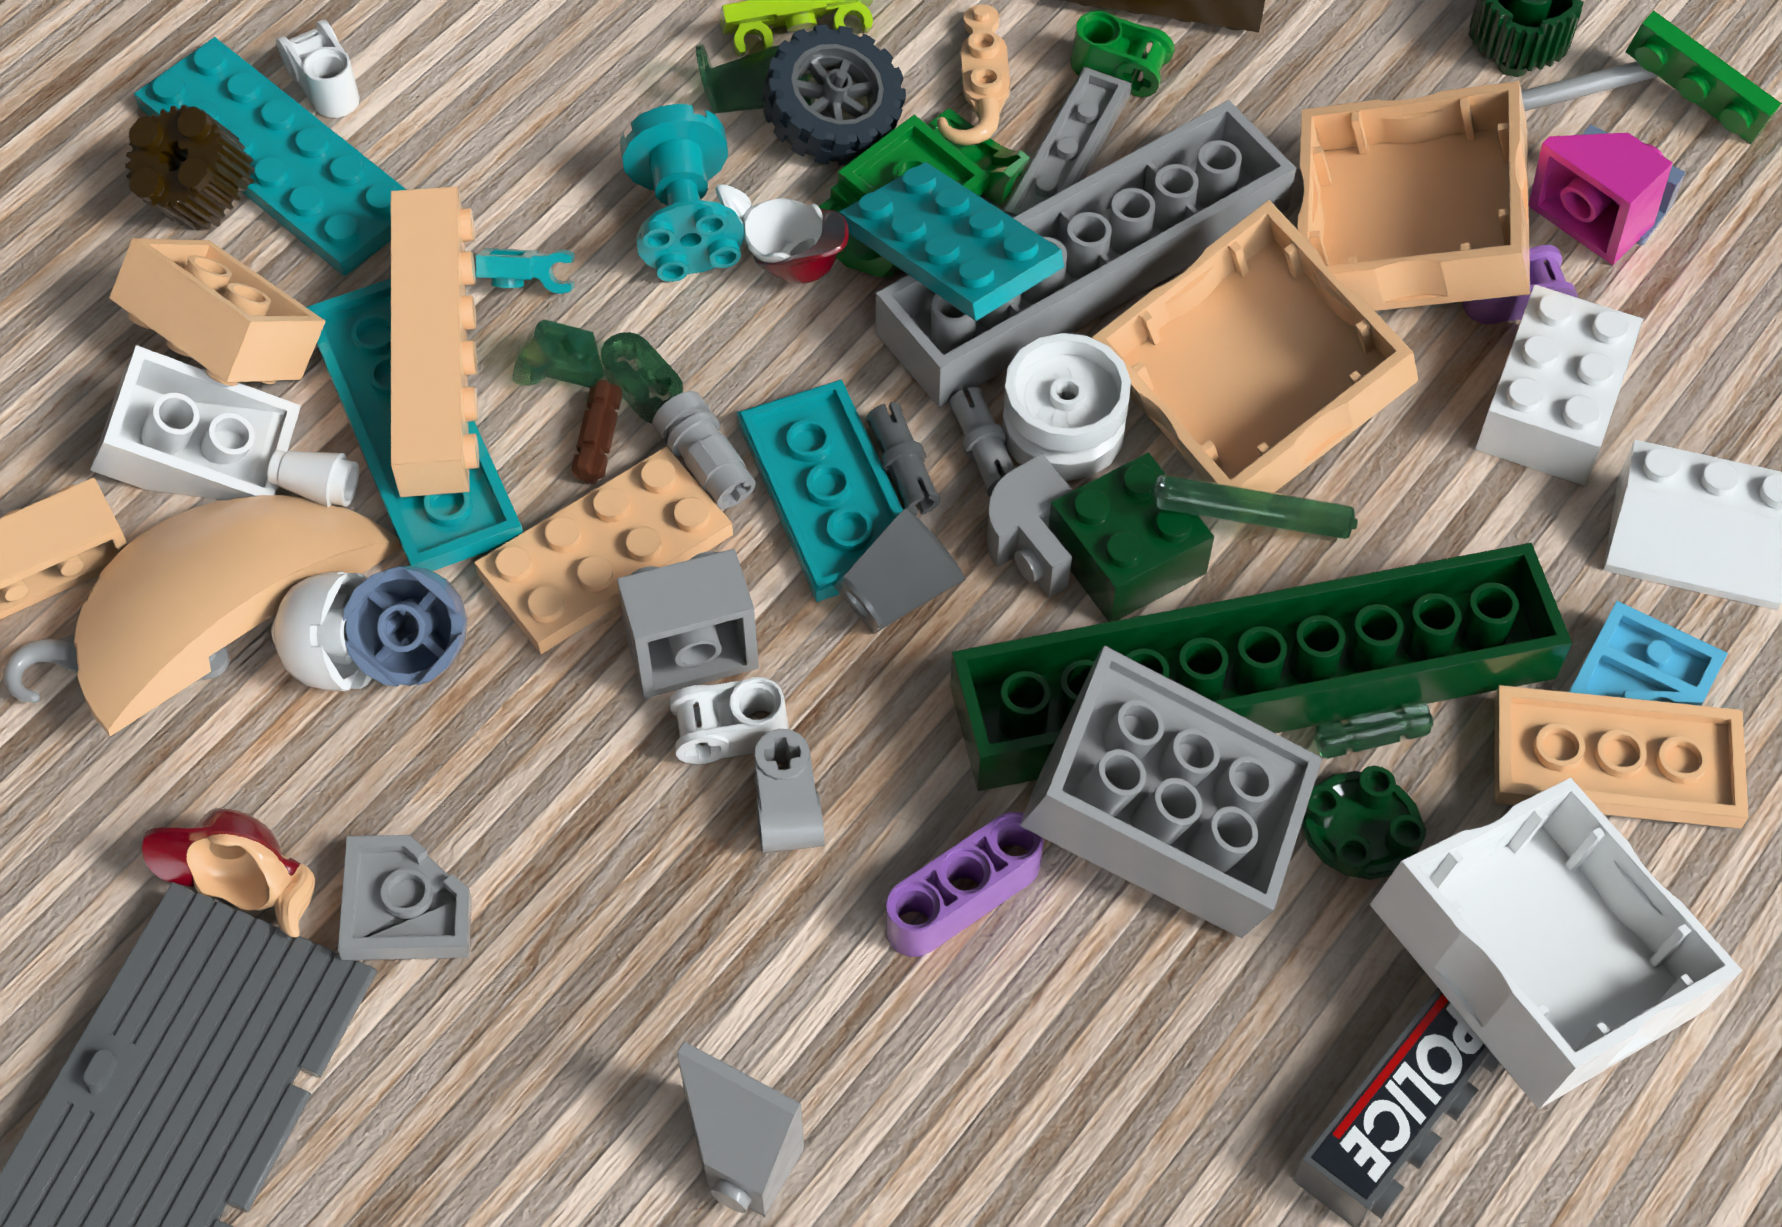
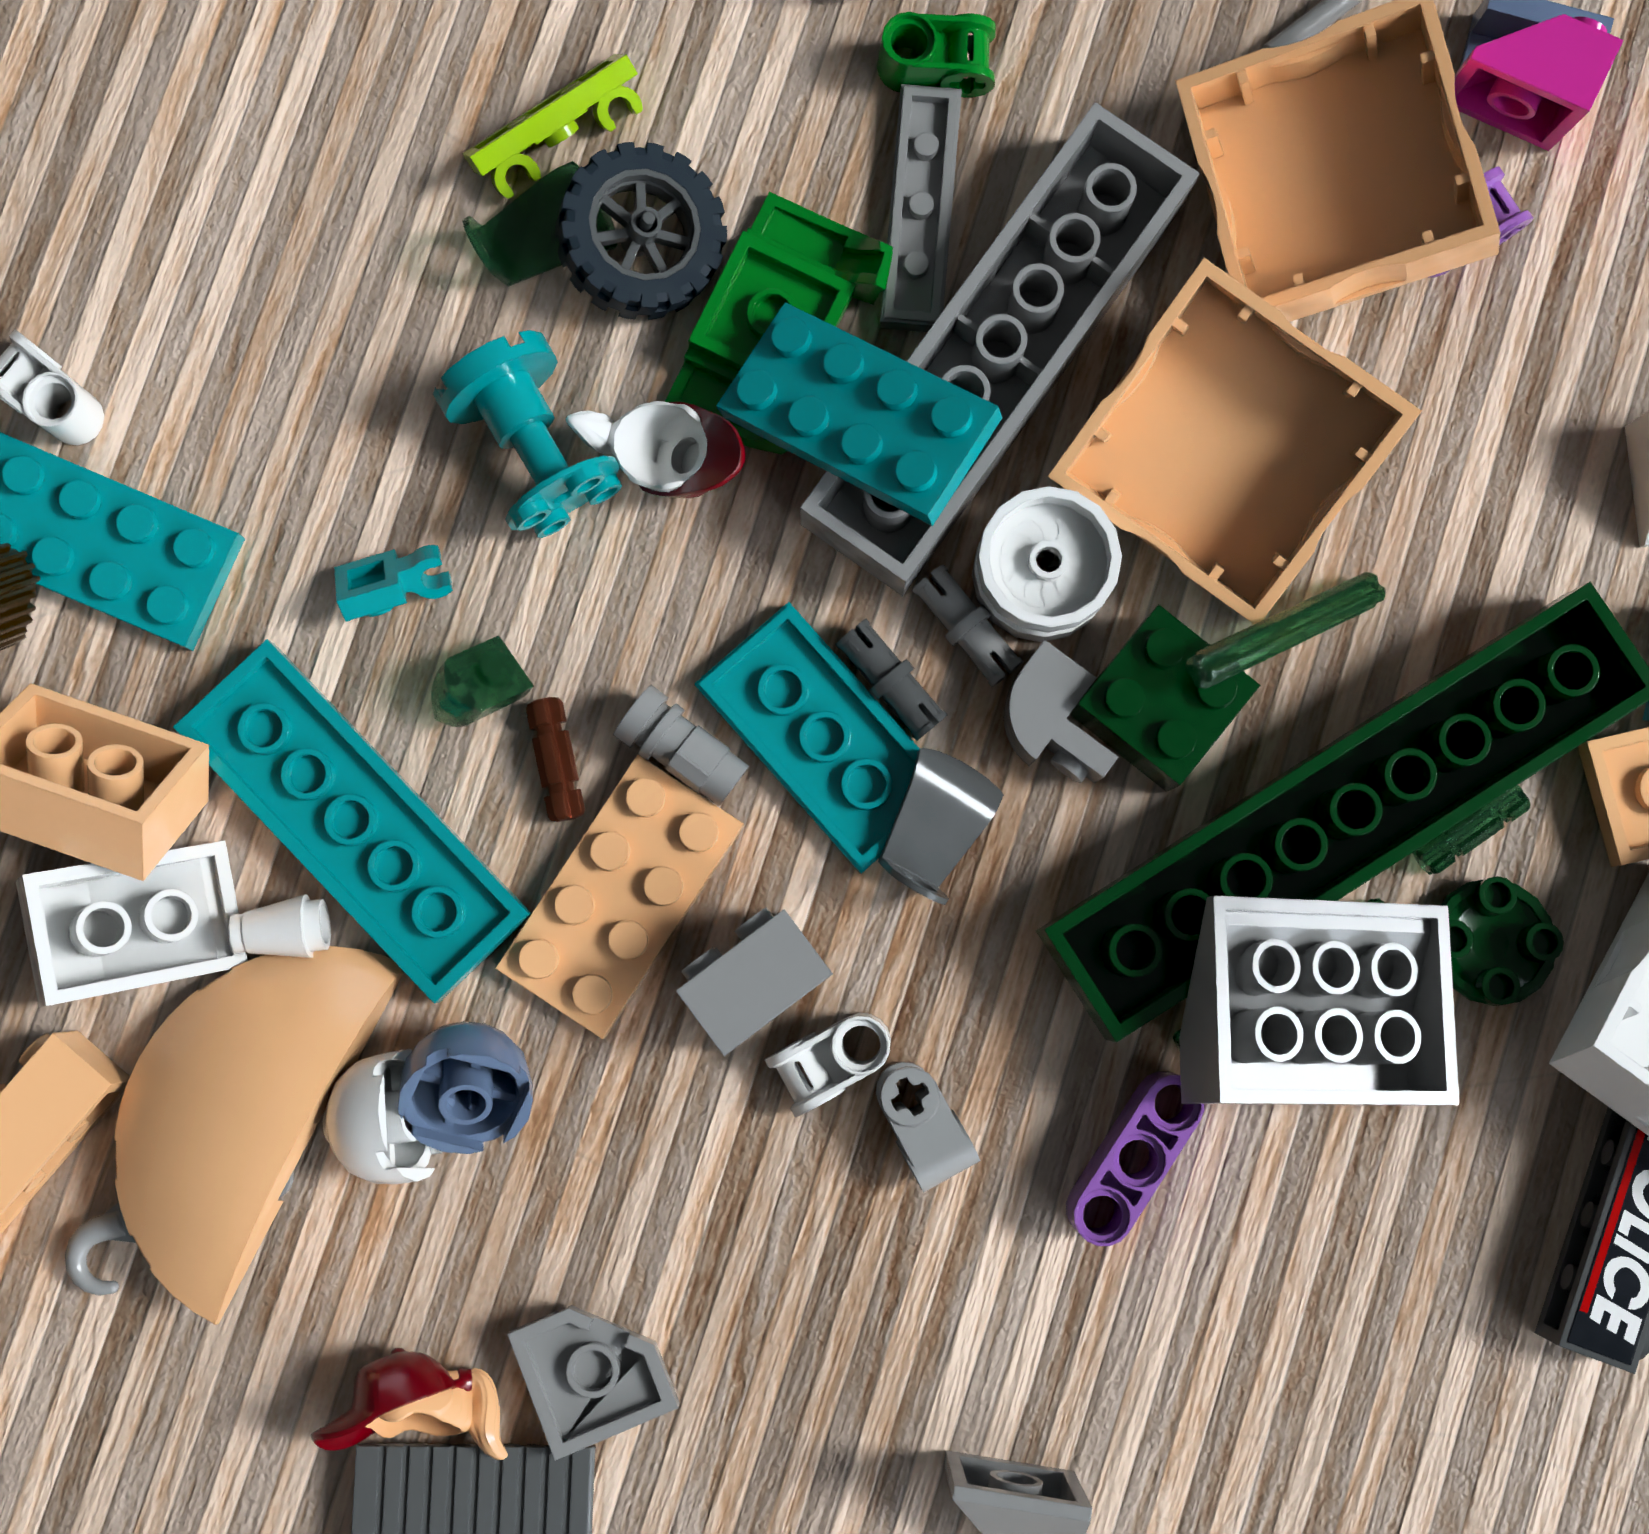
camera: 20 degrees left, 25 degrees up
light nougat brick [391,186,479,497] -> none
clear green beam [601,332,684,424] -> none
light nougat piece [937,4,1010,146] -> none
white brick [1475,284,1643,486] -> none

